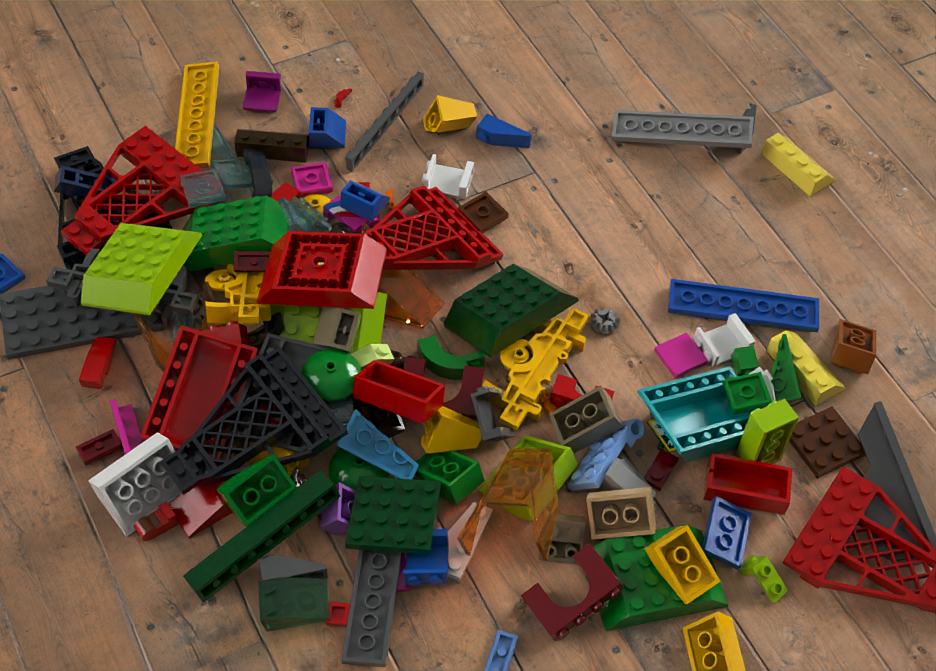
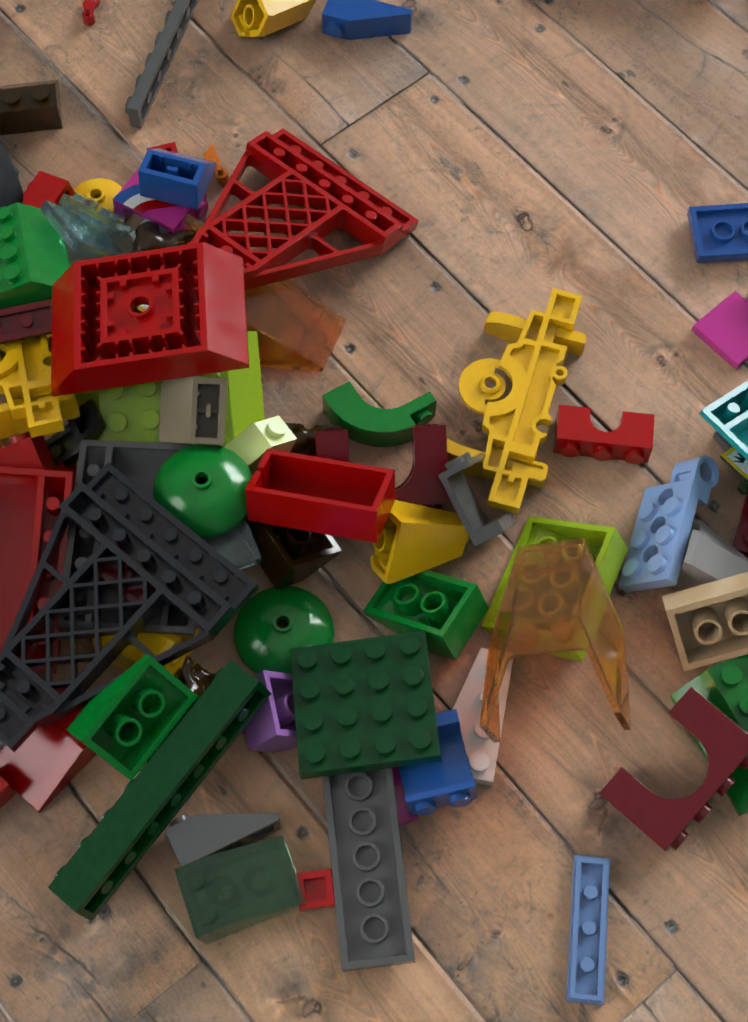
camera: 10 degrees left, 10 degrees up
dark pink tile [291,162,333,197] -> none
blue slope [309,107,346,148] -> none
dark azure wing [336,409,419,479] -> none
white panel [422,154,474,200] -> none
dark green slope [443,264,579,358] -> none
reddish brown plate [458,192,509,233] -> none
orange piece [539,392,557,414] -> none
dark tan slope [539,512,585,564] -> none
dark tan brick [549,386,623,453] -> none
light grey gear [590,307,620,334] -> none

